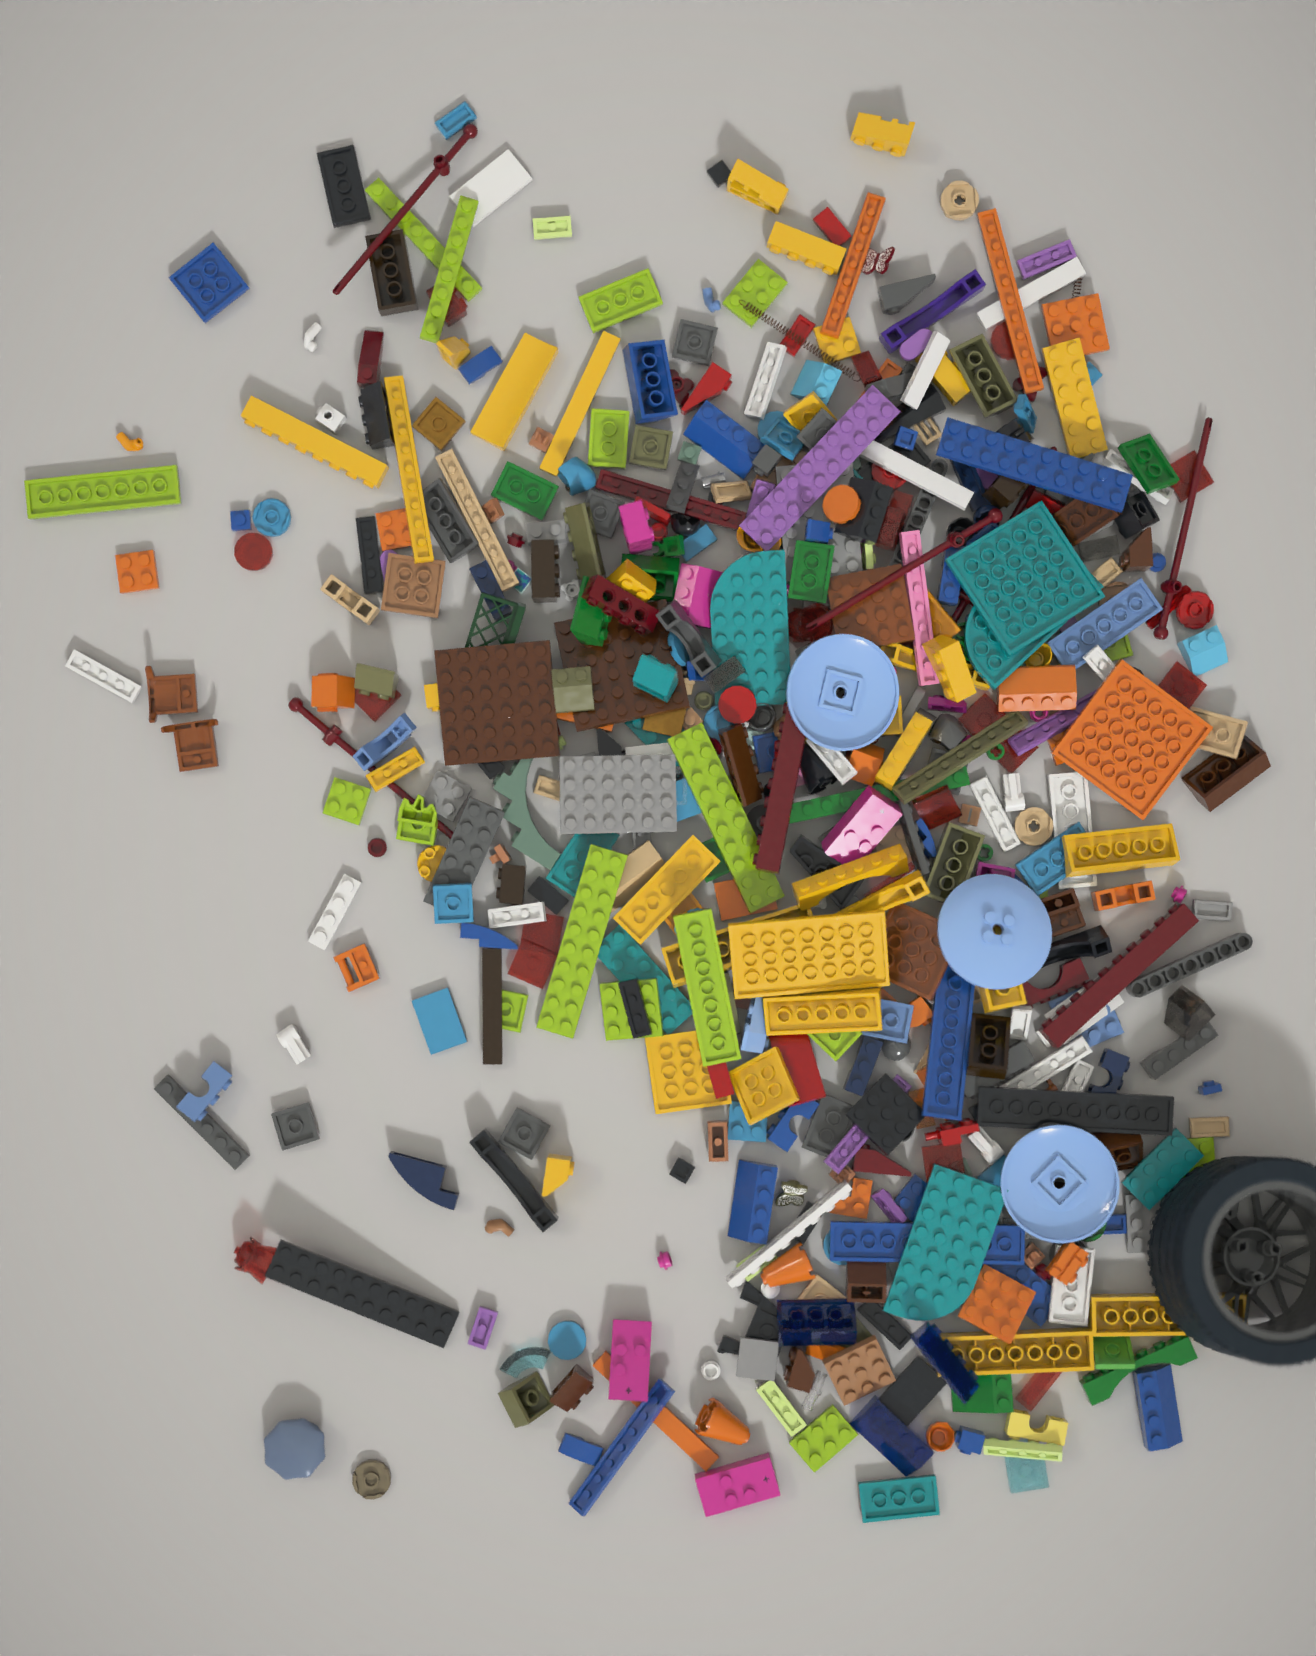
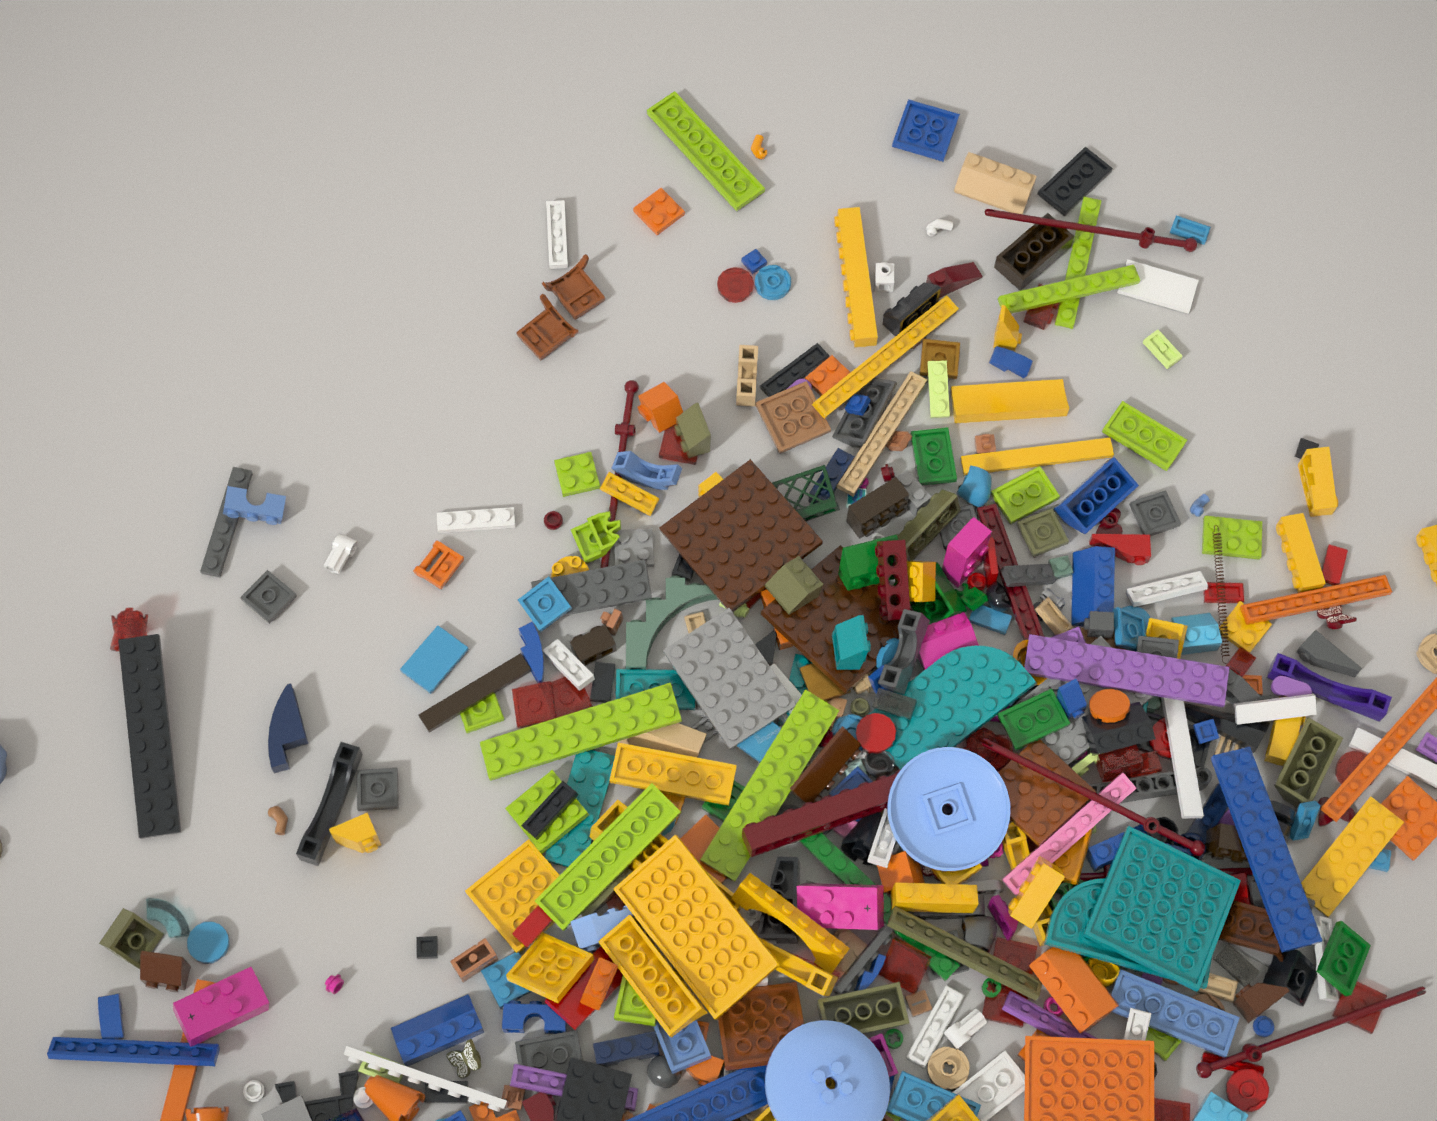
camera: 55 degrees right, 20 degrees down
medium lavender plate [467,1306,498,1350] -> none
none -> orange brick [580,958,618,1010]
none -> blue plate [845,394,871,416]
none -> yellowish green plate [927,360,950,418]
none -> tan slope [954,152,1037,214]

